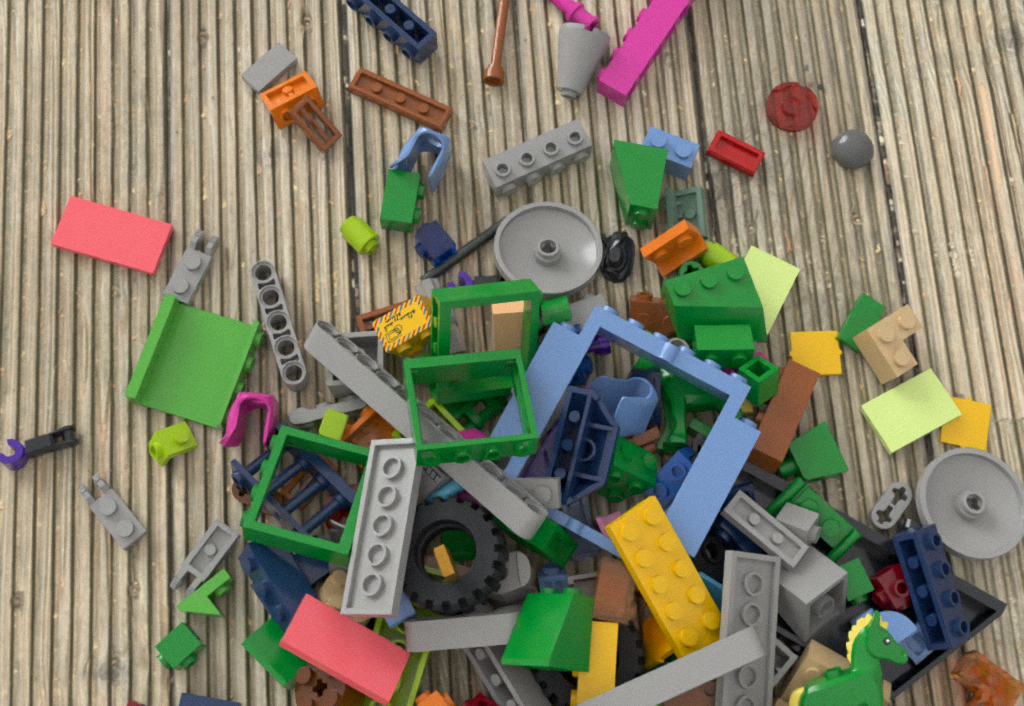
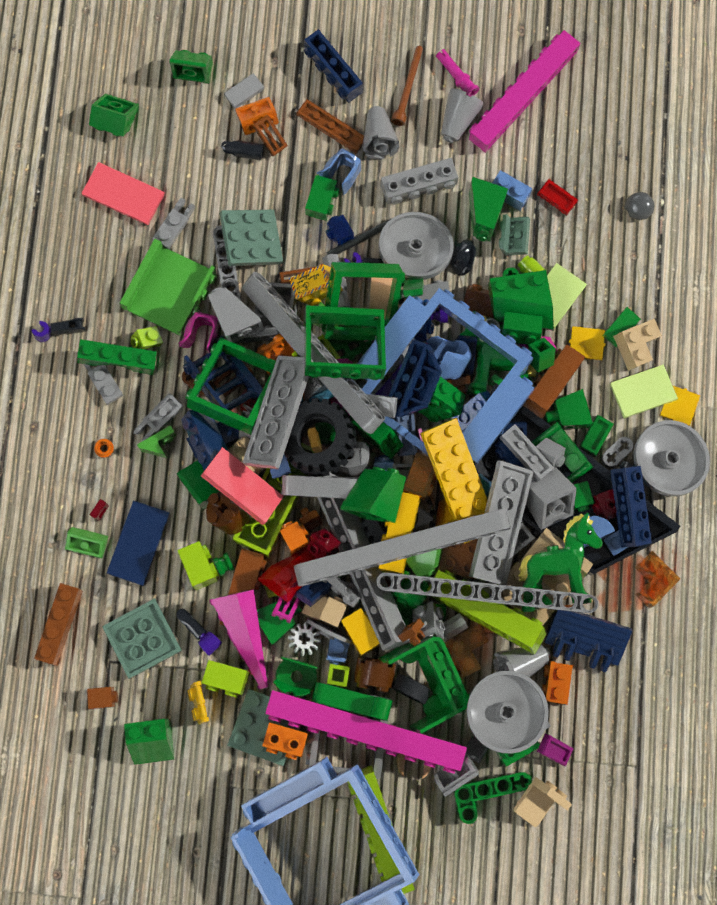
camera: 10 degrees right, 5 degrees up
green brick [155,622,207,671] -> none
lime slope [319,408,349,440] -> none
lime brick [340,215,380,255] -> none
orange bracket [640,219,708,277] -> none
clear red tile [765,81,819,133] -> none
none -> green arch [77,339,157,375]
none -> green slope [89,93,139,137]
none -> orange plate [94,439,114,458]
none -> green slope [169,50,213,84]
none -> light grey slope [208,287,264,343]
none -> sand green plate [219,209,283,266]
none -> black piece [221,141,264,161]
none -> dark orange tile [299,507,323,532]
none -> light grey cone [362,106,399,159]
none -> green tile [579,414,614,457]

